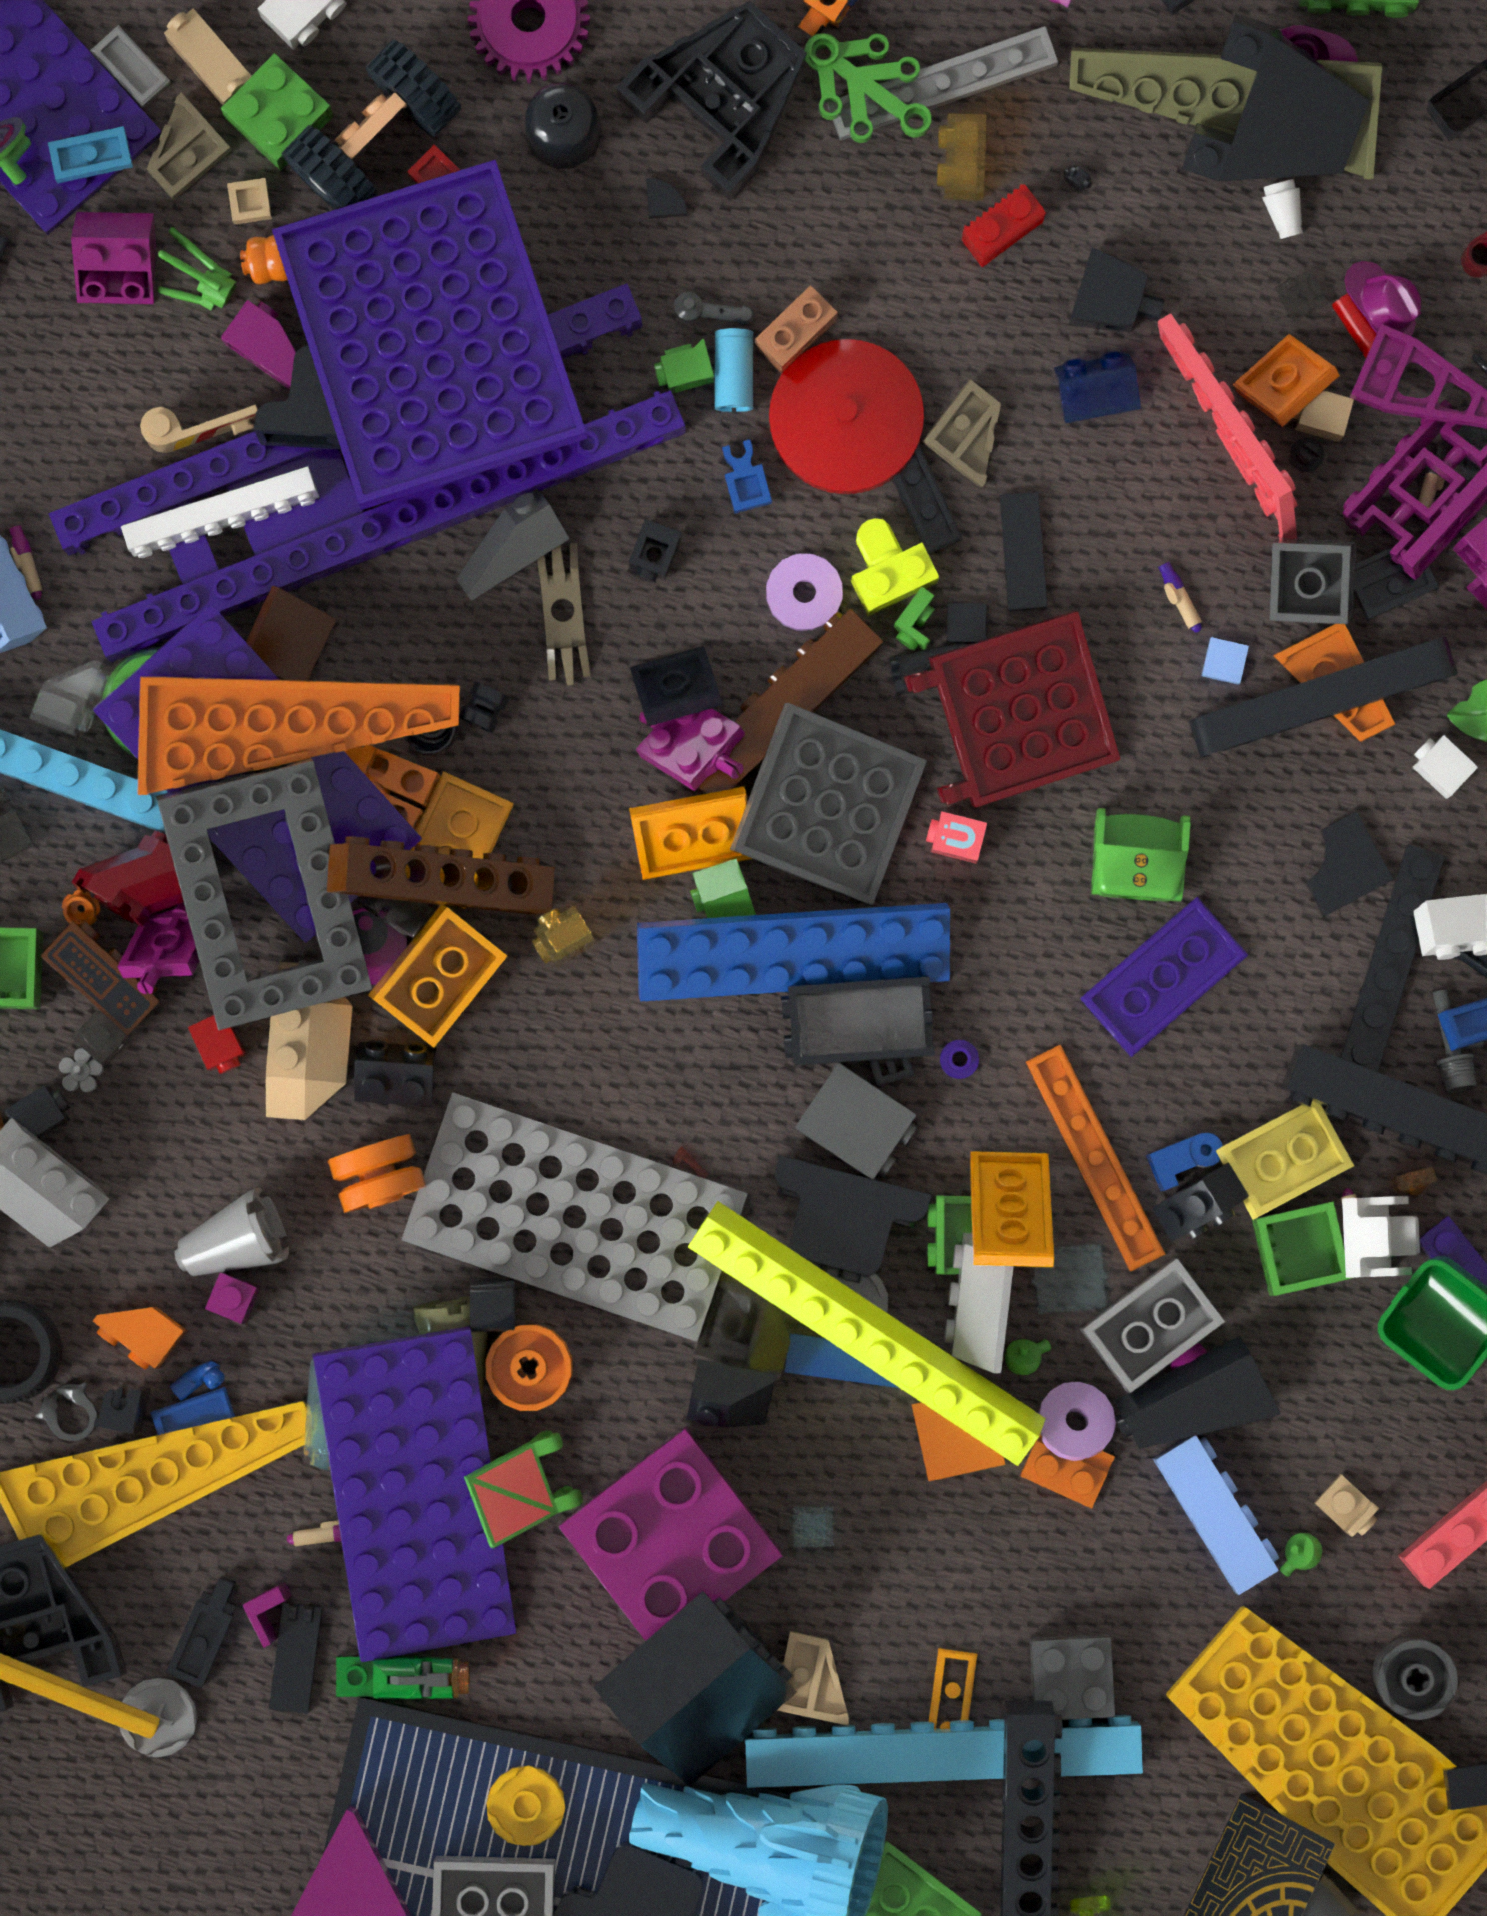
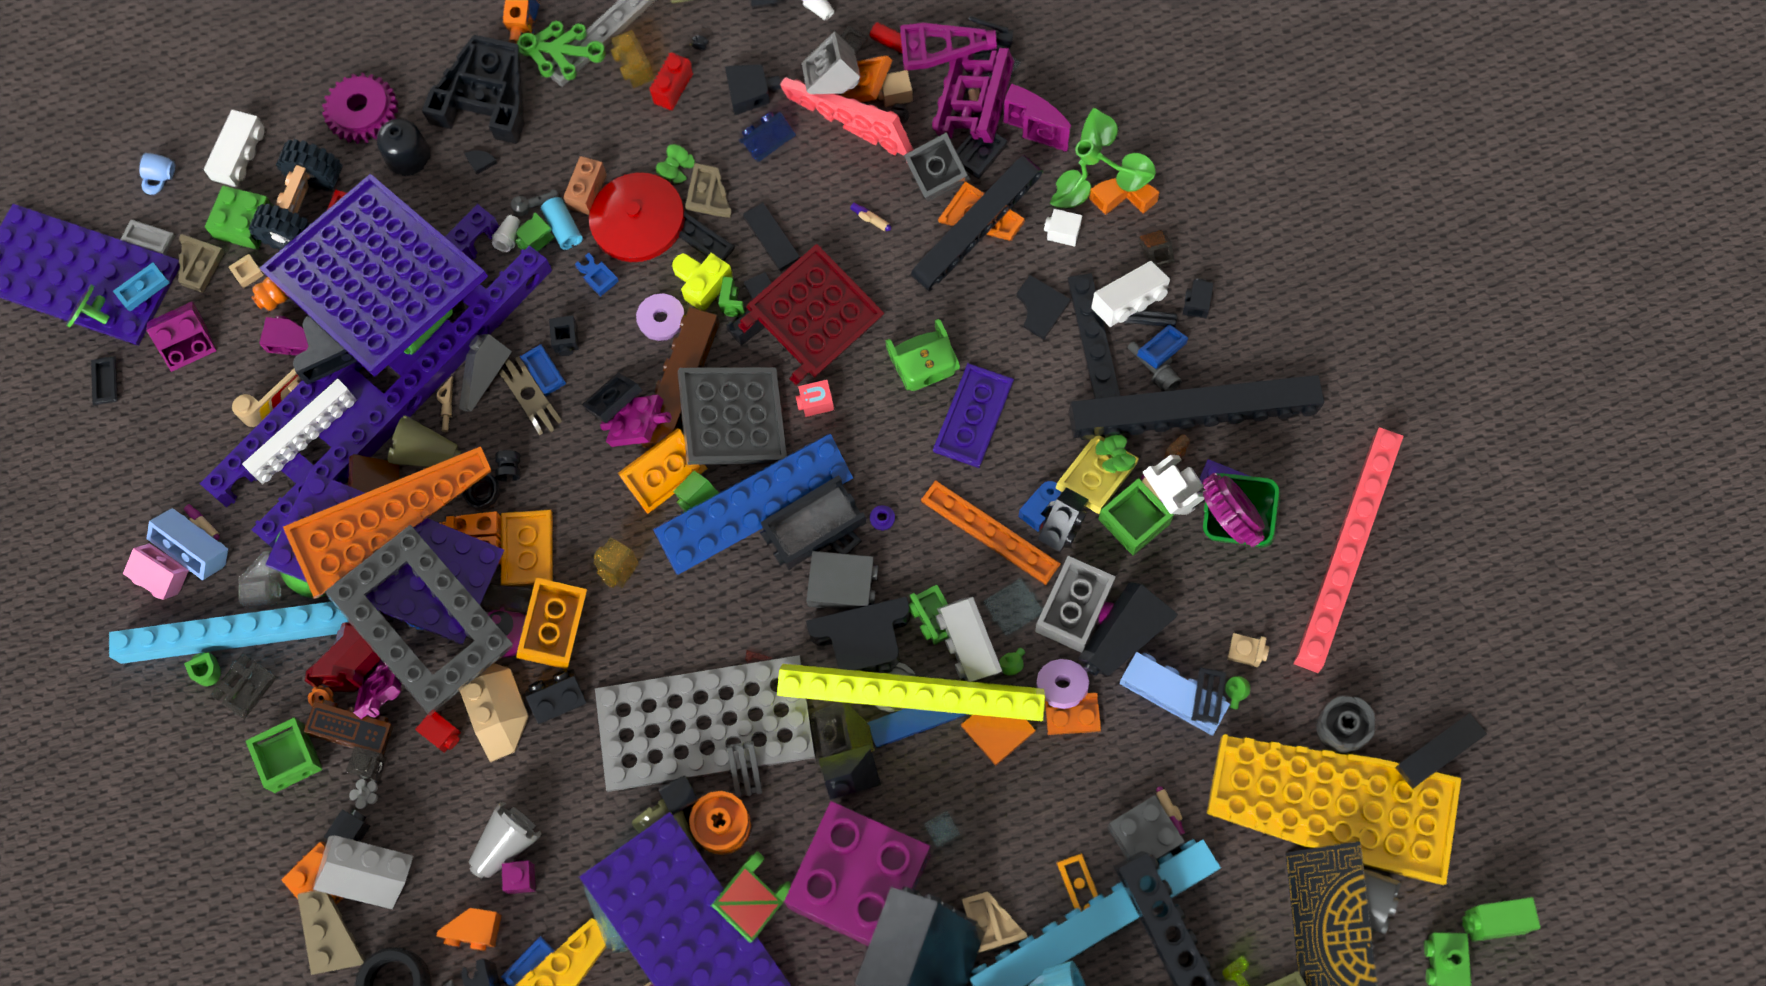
camera: 20 degrees left, 15 degrees down
bright green plant [157,227,237,311] -> none
tan brick [164,8,251,105] -> none
blue arm [169,1361,225,1401] -> none
reddish brown brick [327,837,555,915] -> none
orange wheel [328,1134,427,1213] -> none
light orange tile [970,1151,1054,1267] -> none
light blue tile [1201,637,1249,685] -> none
magenta piece [1345,261,1421,336] -> none
none -> olive cone [388,416,462,467]
none -> tan hand [437,376,454,432]
none -> white cone [492,215,520,252]
none -> blue tile [520,344,566,396]
none -> bright green piece [656,144,694,184]
none -> dark grey tile [727,741,762,798]
none -> light grey slope [802,31,861,94]
none -> bright green piece [1095,435,1136,473]
none -> tan piece [1156,786,1185,835]
none -> black tile [1191,667,1226,725]
none -> magenta gear [1203,473,1265,547]

